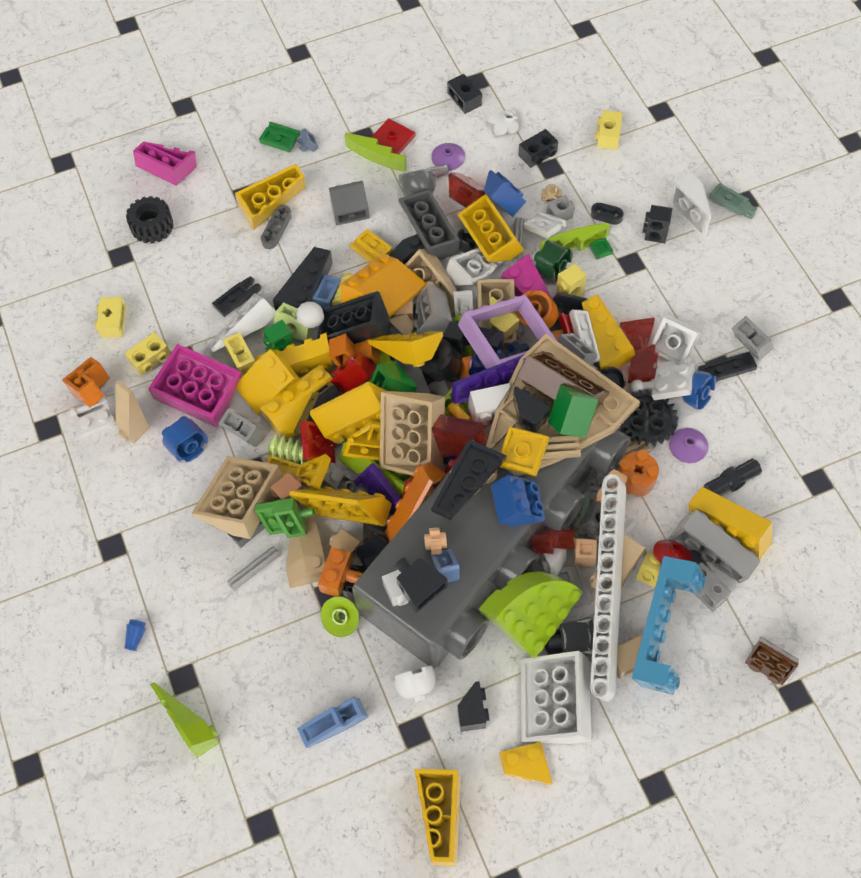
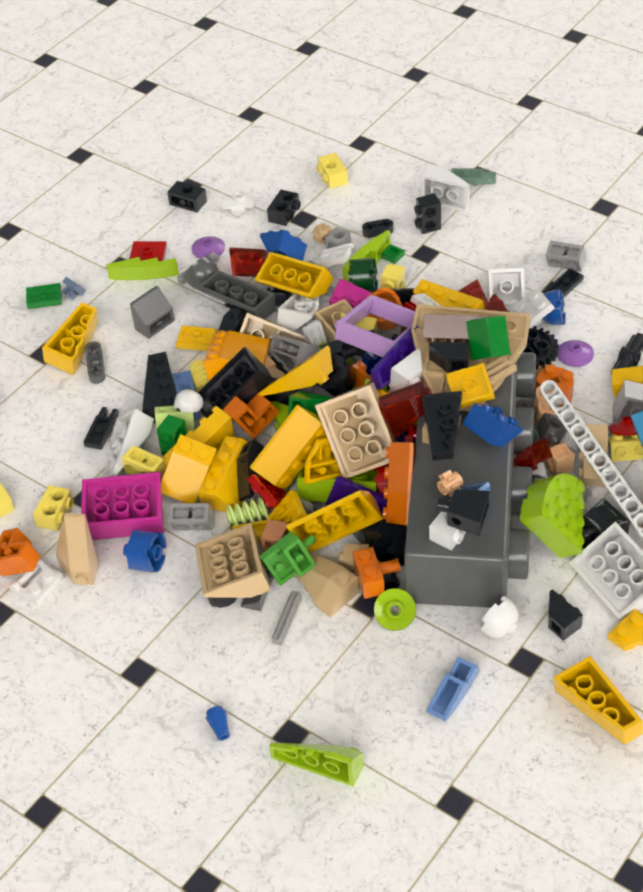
camera: 30 degrees left, 15 degrees down
red brick [330,352,376,394] -> none

